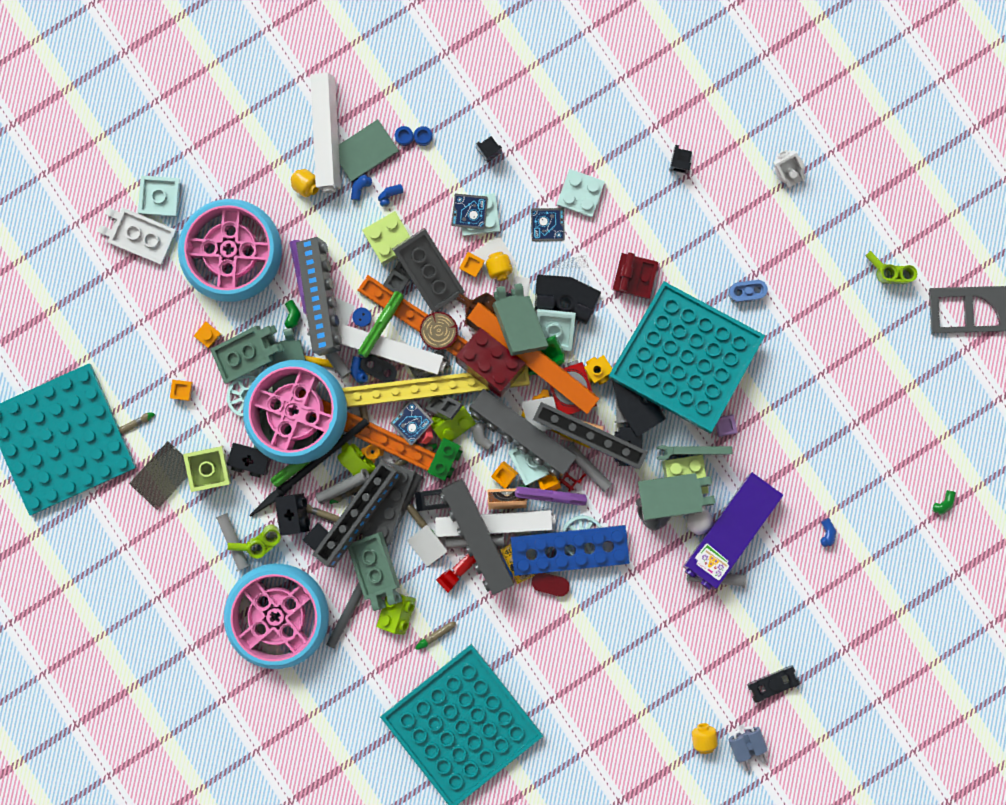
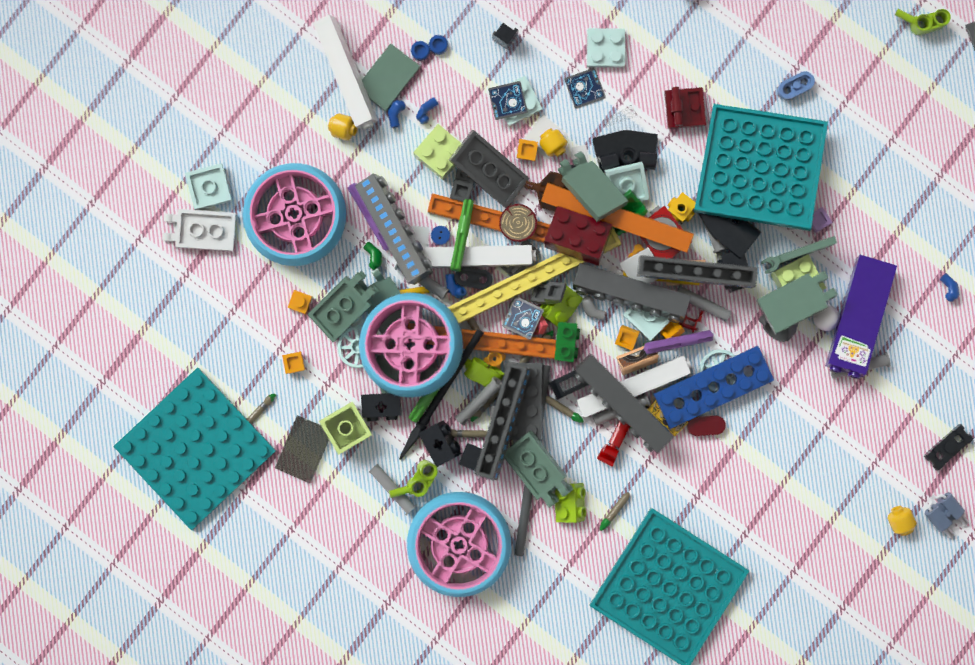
camera: 10 degrees left, 0 degrees up
white sticker [407,525,447,567] -> none

